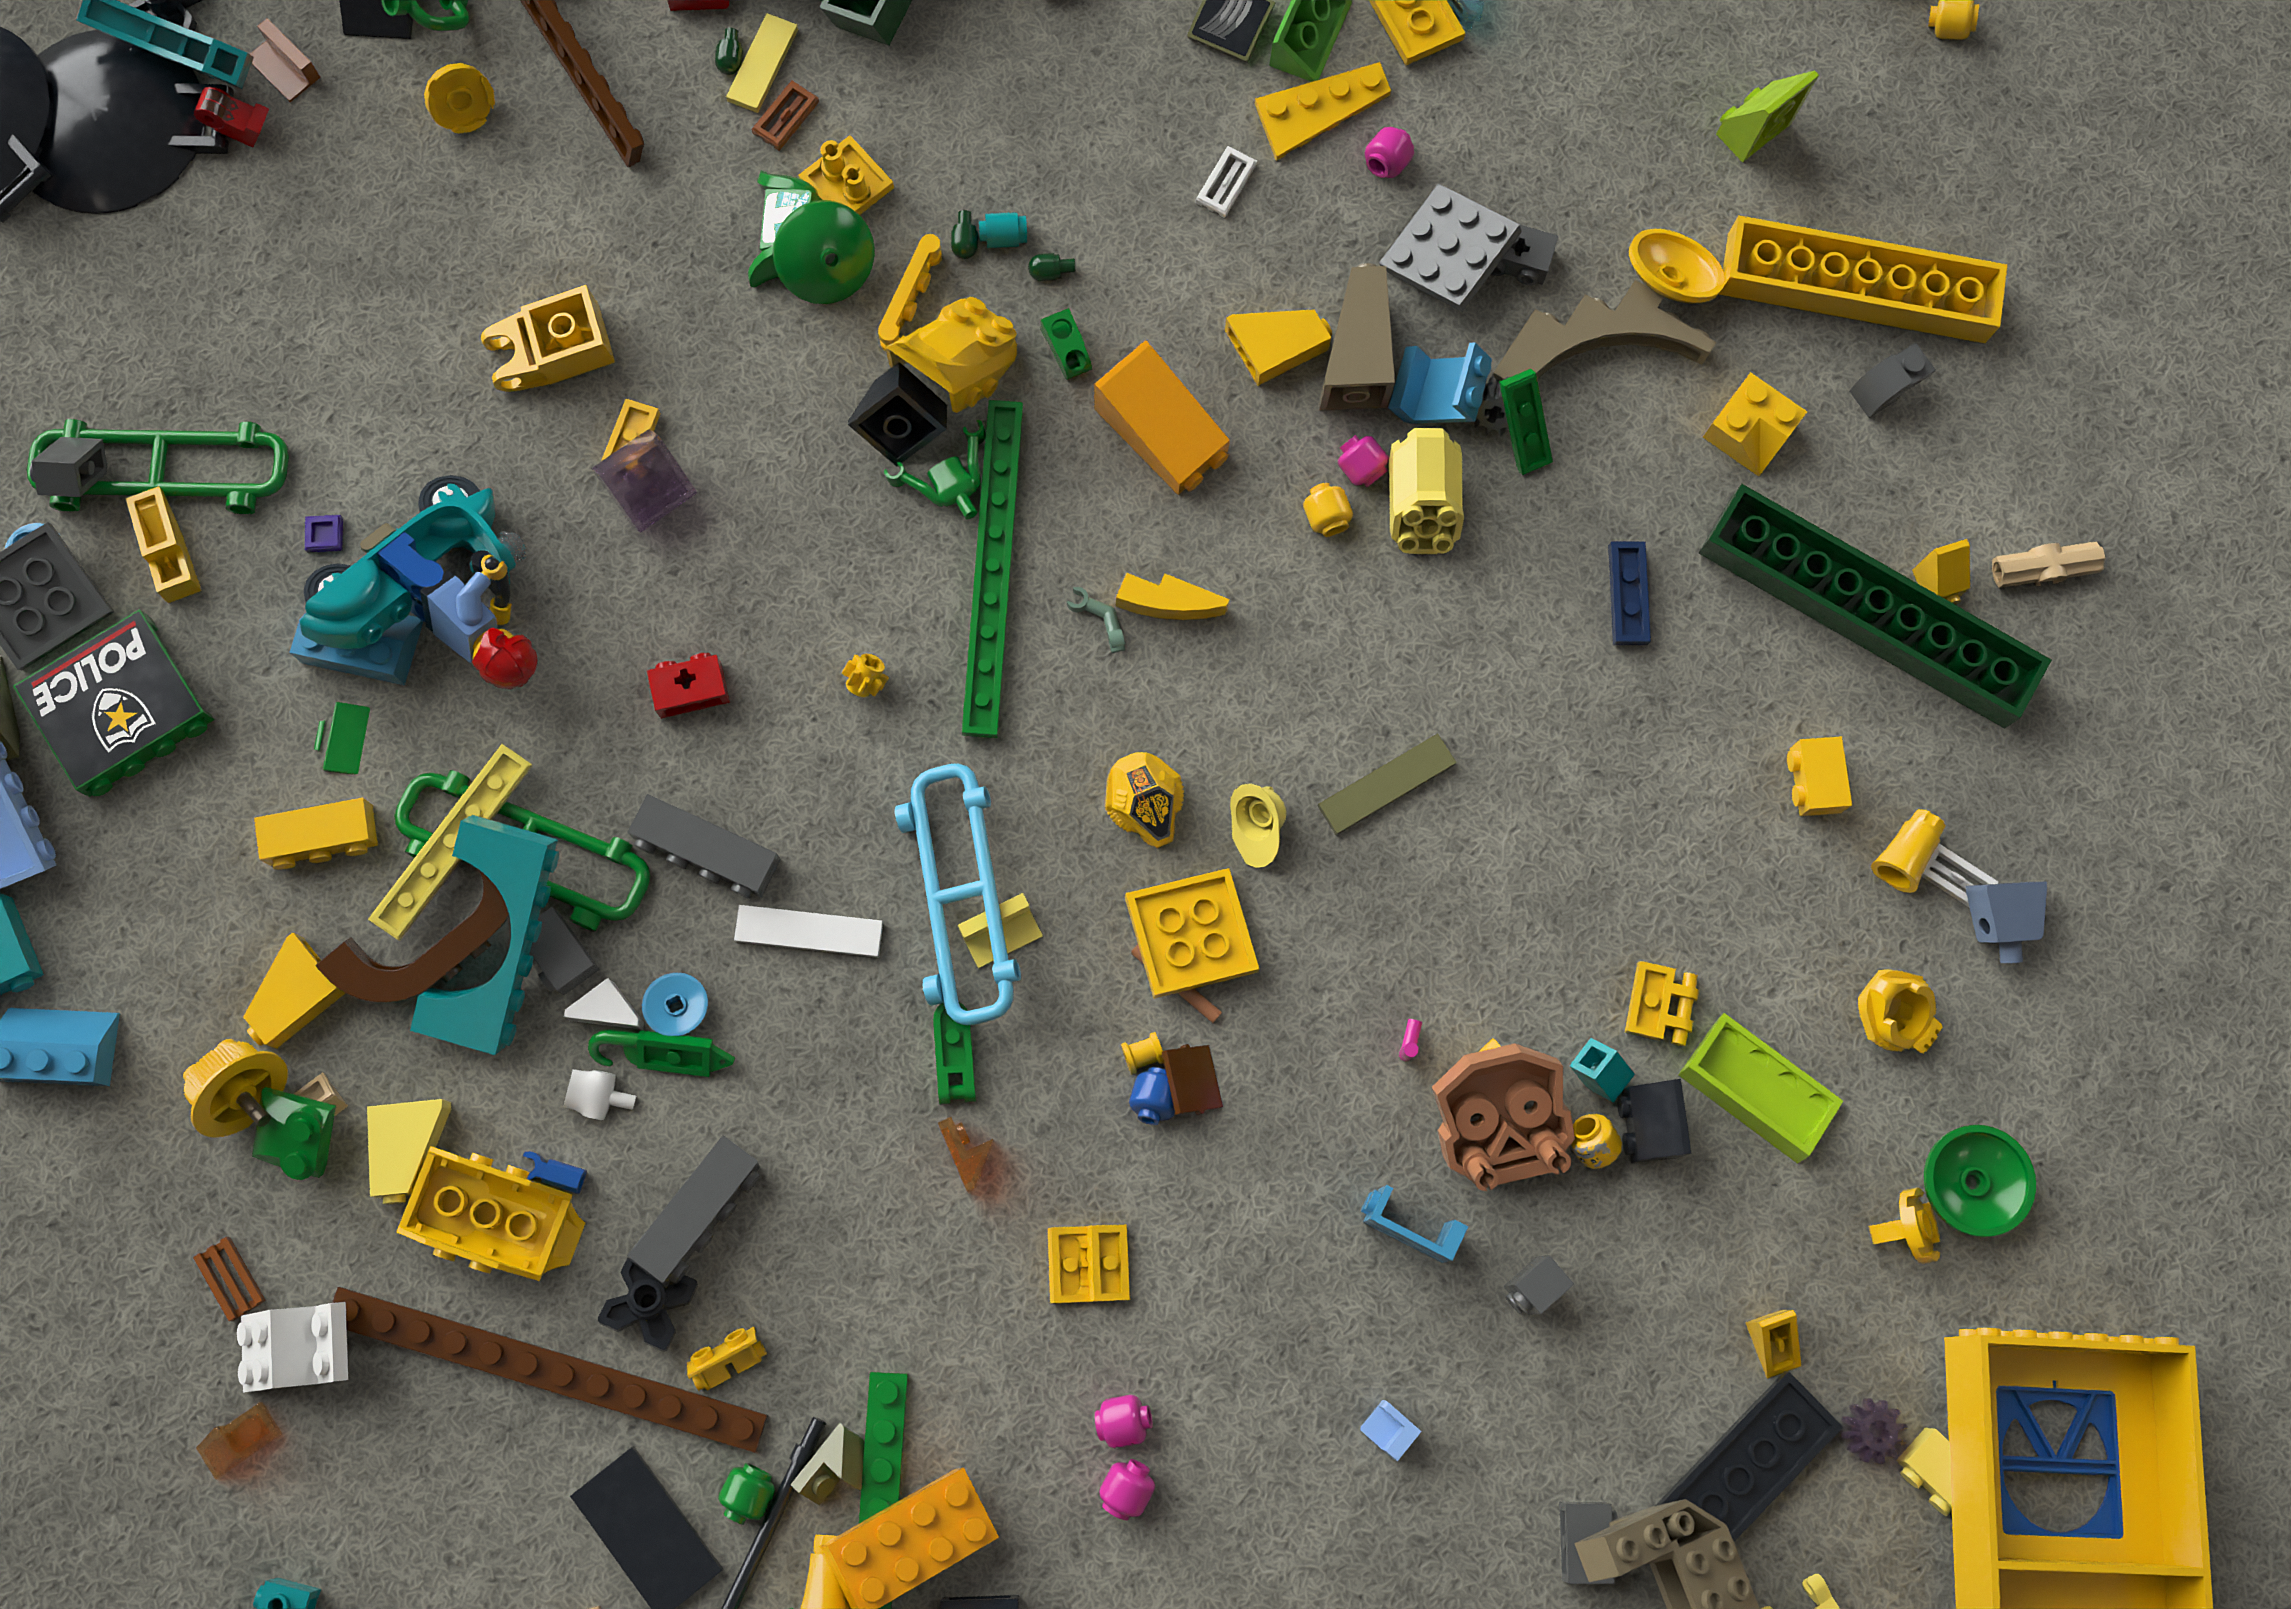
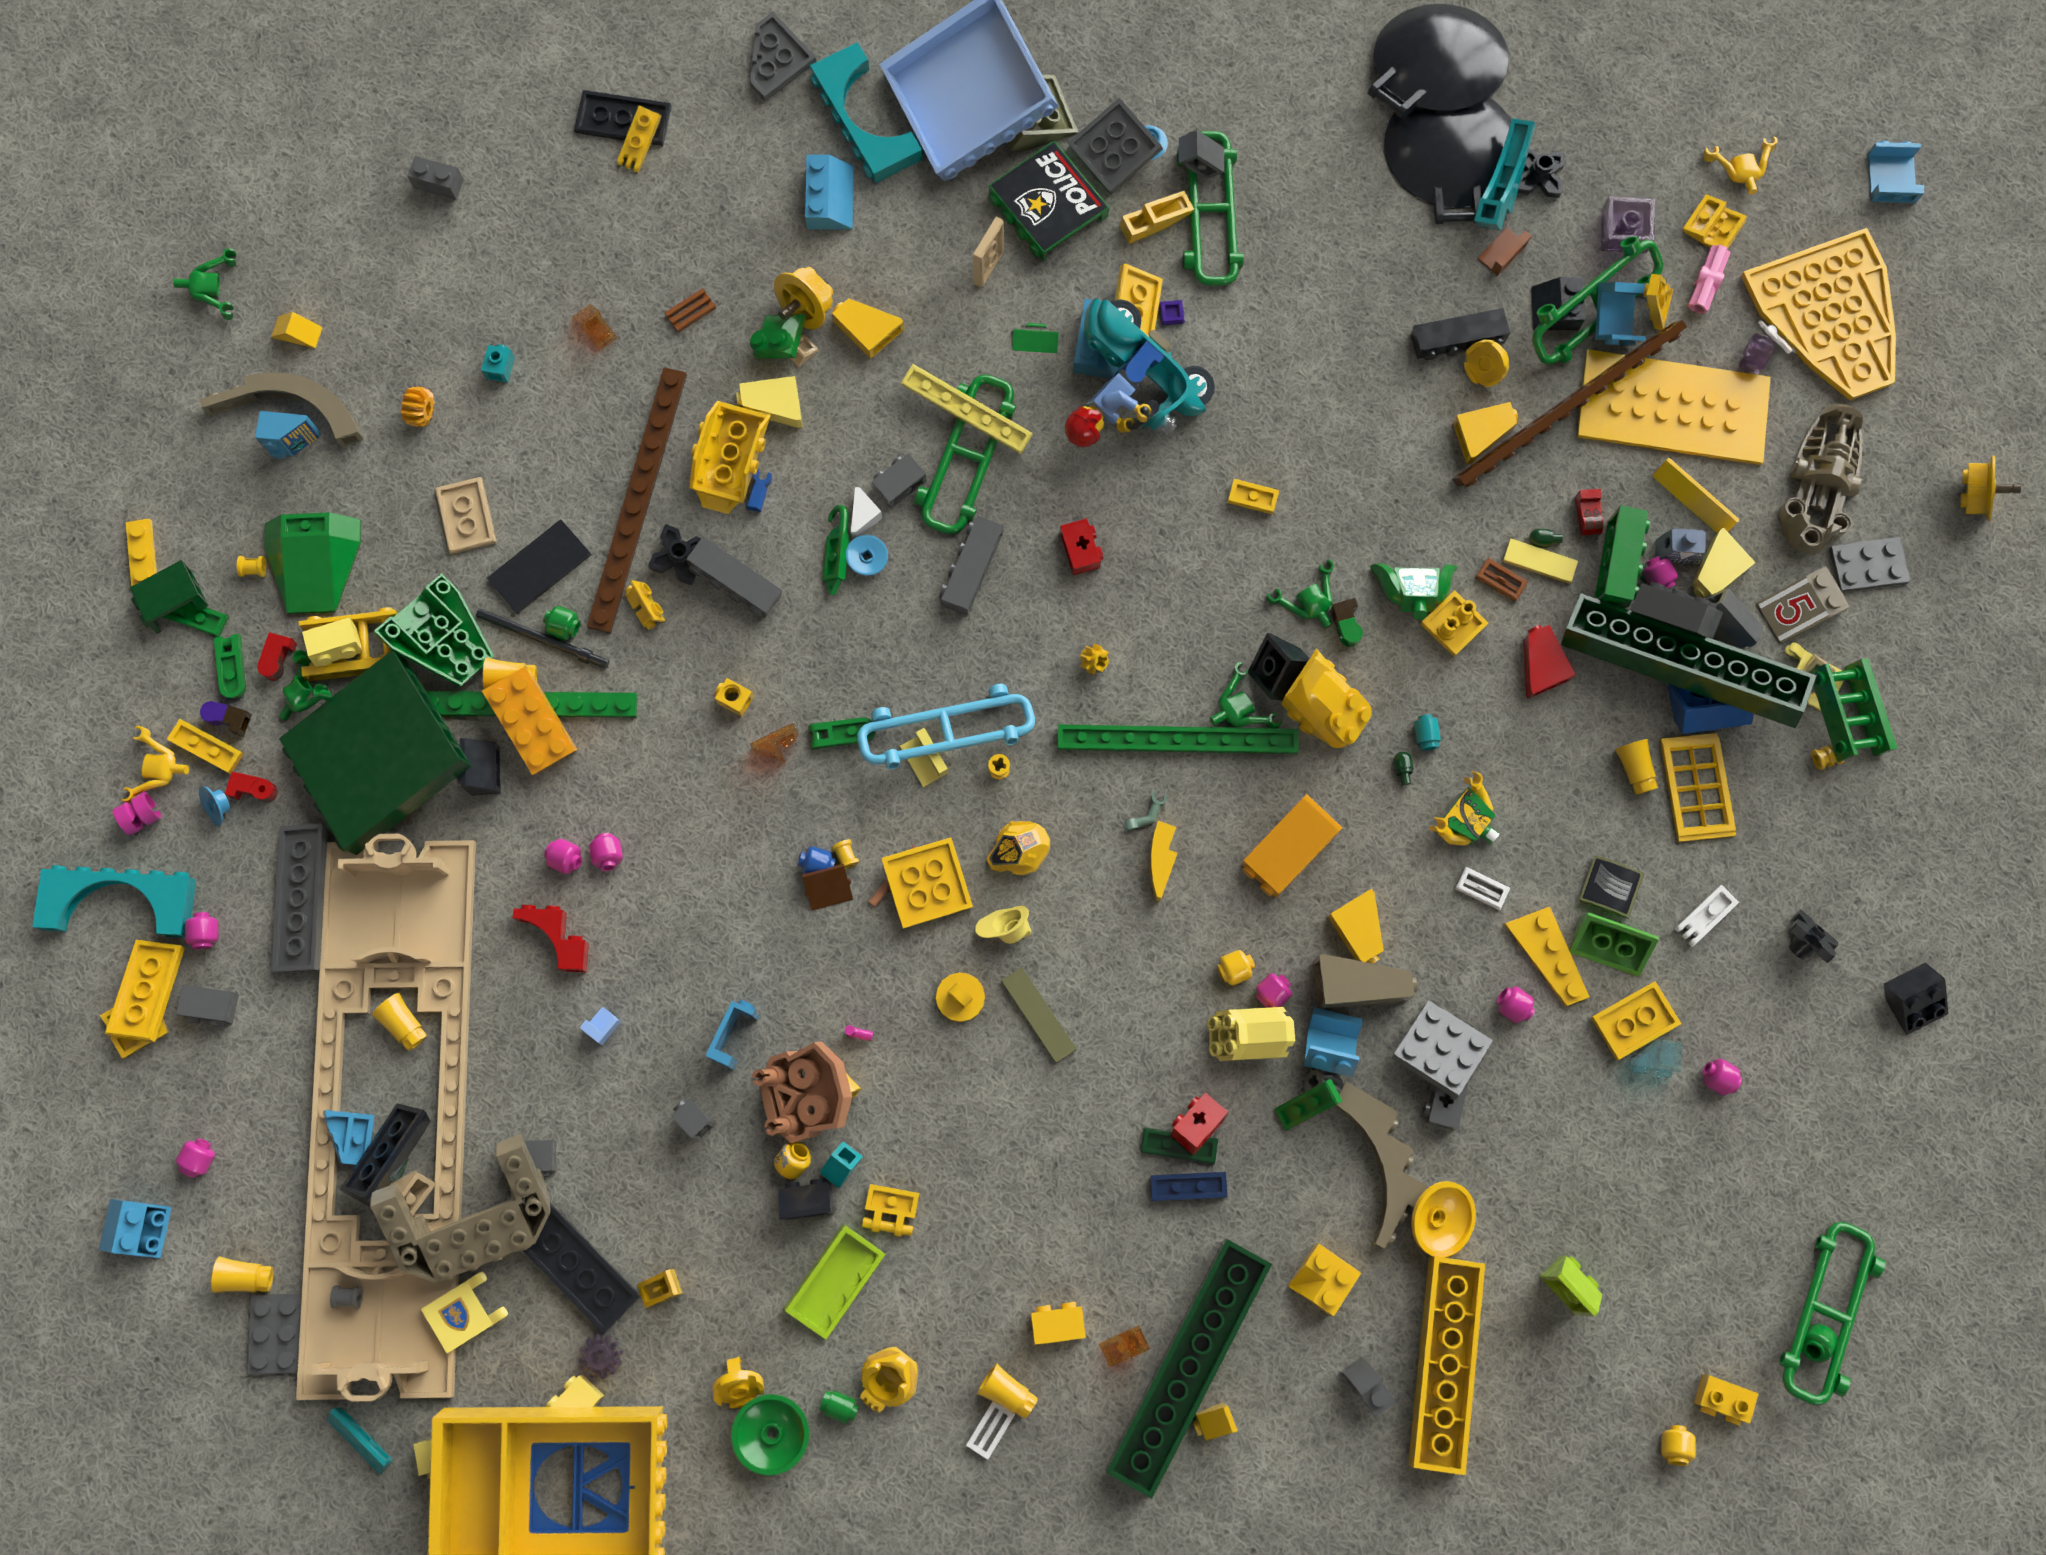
camera: 90 degrees right, 0 degrees up
red leg [194,87,269,148] -> none
white bracket [237,1302,348,1393] -> none
yellow brick [254,797,378,870] -> none
reddish brown arch [315,820,509,1002] -> none
teal arch [410,815,559,1055] -> none
yellow brick [481,285,615,392] -> none
white piece [563,1069,636,1120] -> none
brick [591,429,698,533] -> none
white tile [734,905,884,958] -> none
green dish [773,200,875,304] -> none
olive slope [790,1423,864,1506] -> none
yellow plate [878,234,942,352] -> none
dark green cylinder [951,210,978,259] -> none
green leg [1040,308,1092,380] -> none
yellow slope [1048,1224,1130,1304] -> none
sand blue torso [1966,881,2047,963] -> none
tan piece [1992,542,2105,588] -> none
none -> red arch [512,905,589,972]
none -> yellow brick [714,678,754,717]
none -> green brick [819,1391,859,1424]
none -> yellow tile [936,972,985,1022]
none -> tan tile [973,217,1004,288]
none -> yellow bush [988,754,1010,780]
none -> clear orange slope [1099,1325,1150,1367]
none -> yellow tile [1114,263,1163,337]
none -> dark green tile [1140,1127,1218,1164]
none -> brick [1171,1093,1228,1155]
none -> green piece [1266,559,1334,629]
none -> leg [1330,598,1363,647]
none -> black brick [1410,308,1510,360]
none -> torso [1429,771,1500,846]
none -> yellow slope [1453,402,1518,465]
none -> red slope [1523,624,1575,699]

